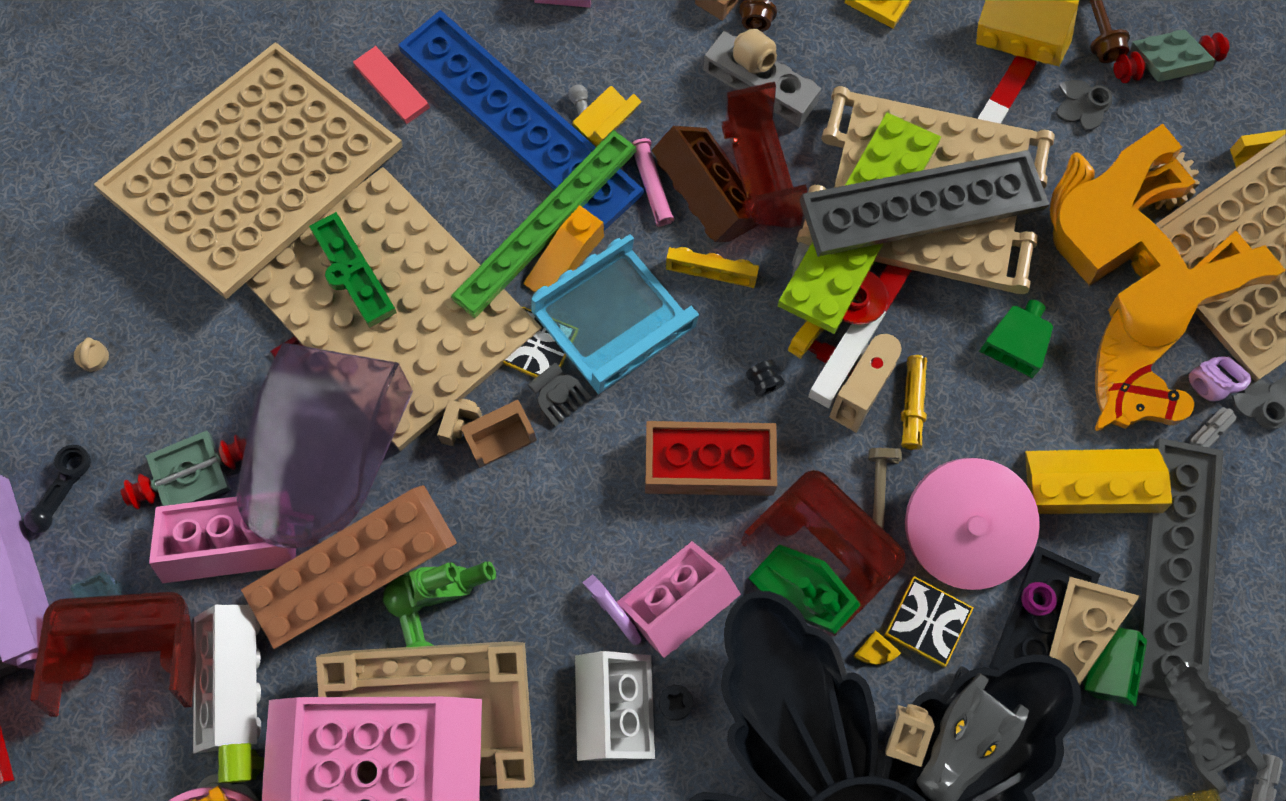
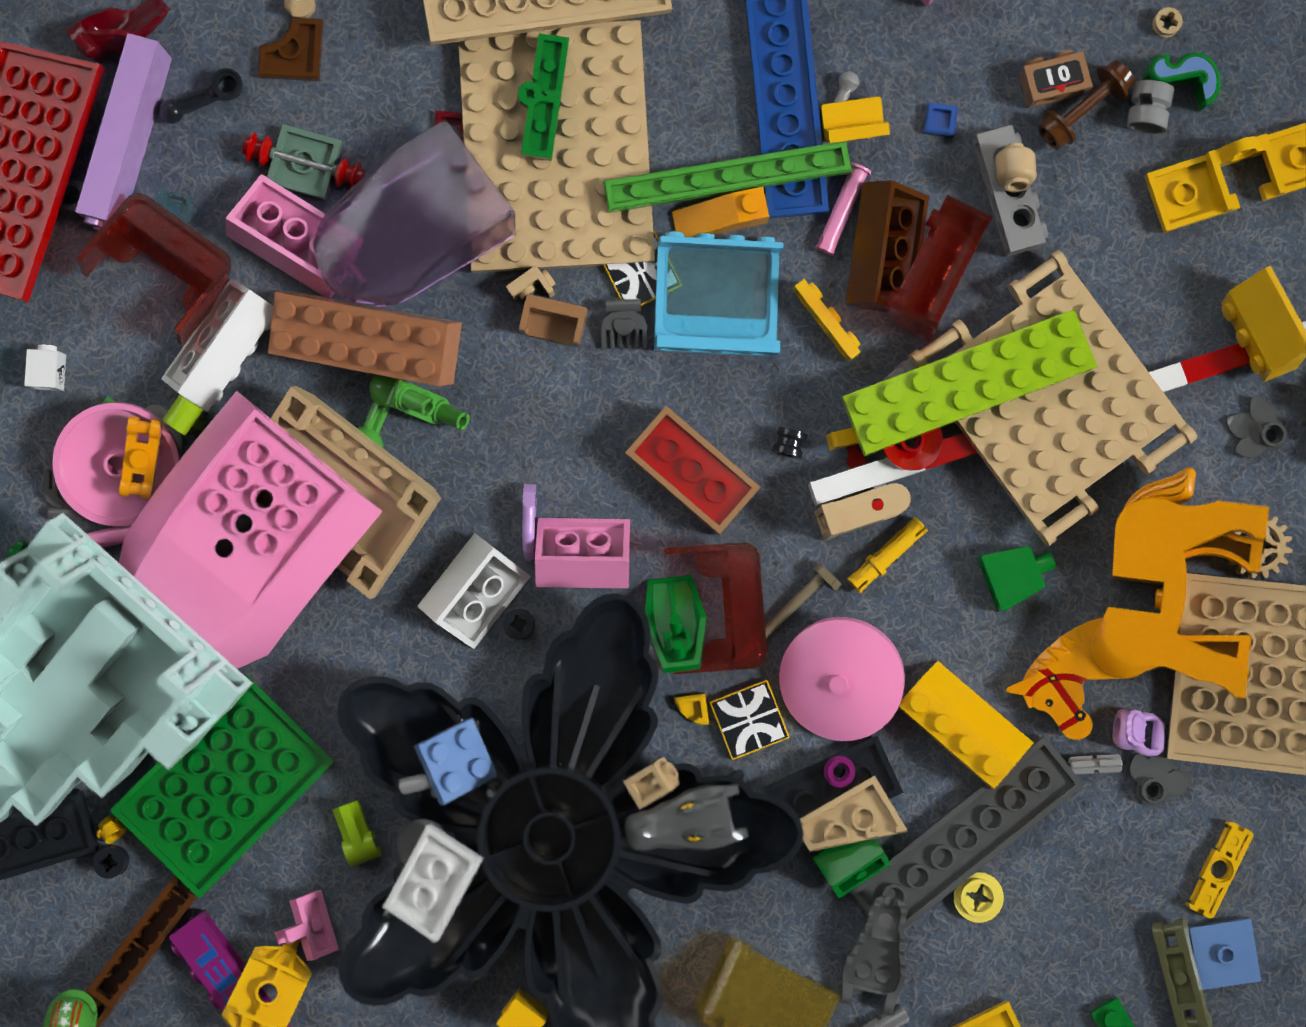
camera: 40 degrees right, 15 degrees up
dark grey plate [799,150,1050,257] -> none
none -> reddish brown tile [258,18,324,81]
none -> blue tile [923,102,958,138]
none -> light yellow gear [954,872,1004,923]

